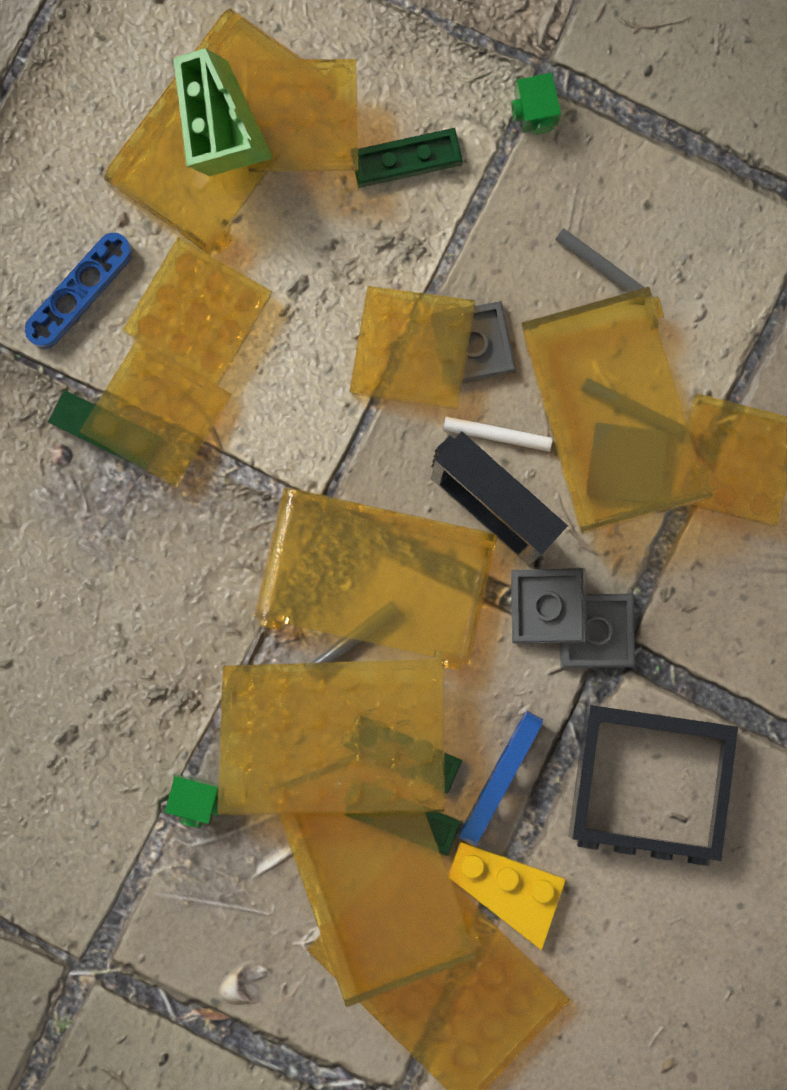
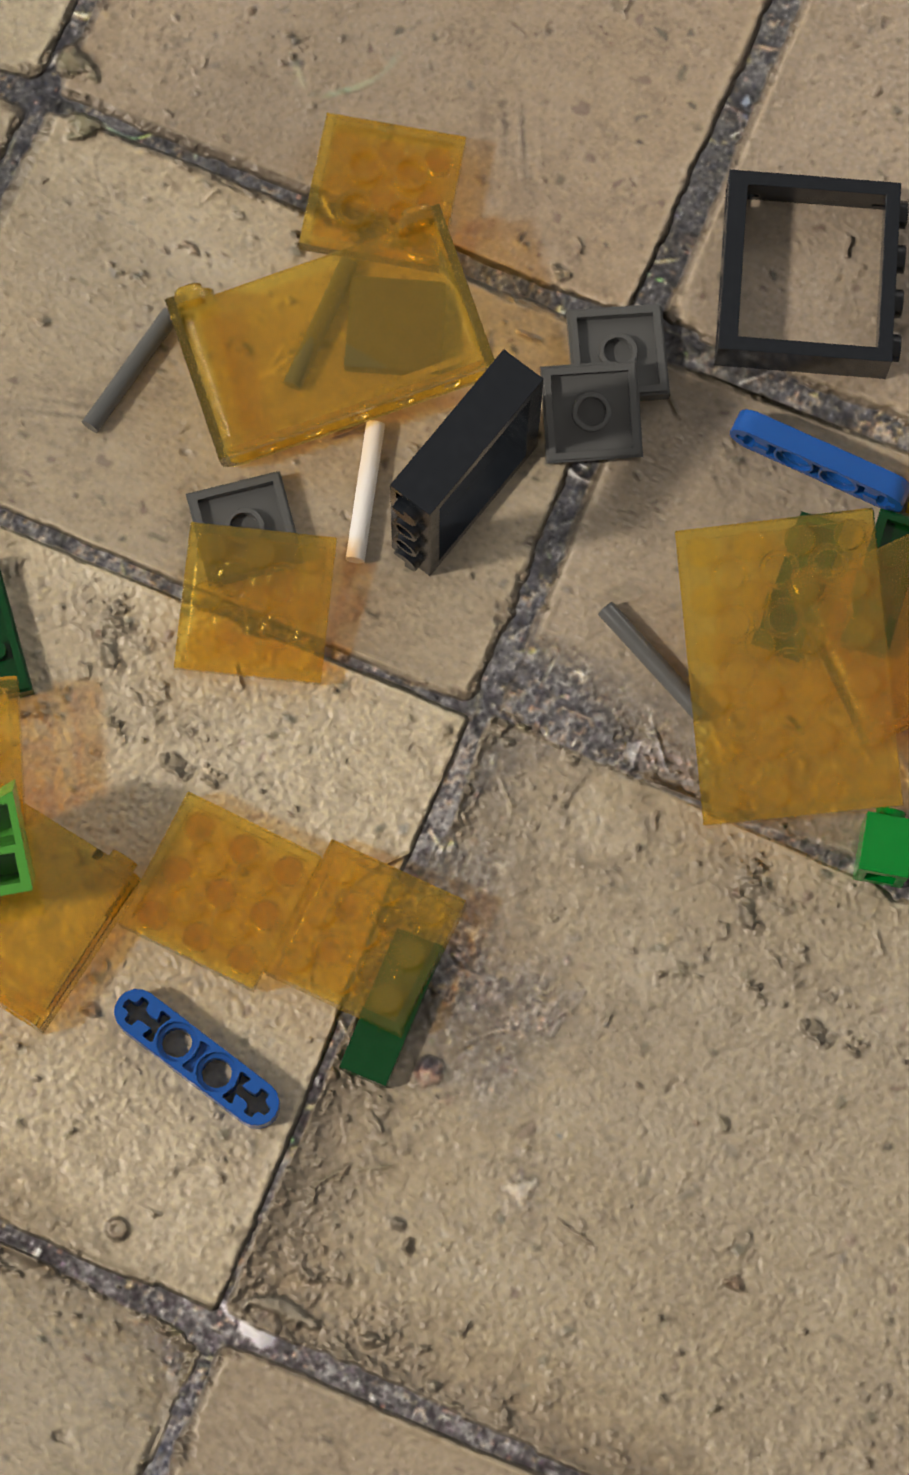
camera: 90 degrees left, 10 degrees down
clear yellow windscreen [254,488,498,671] -> none

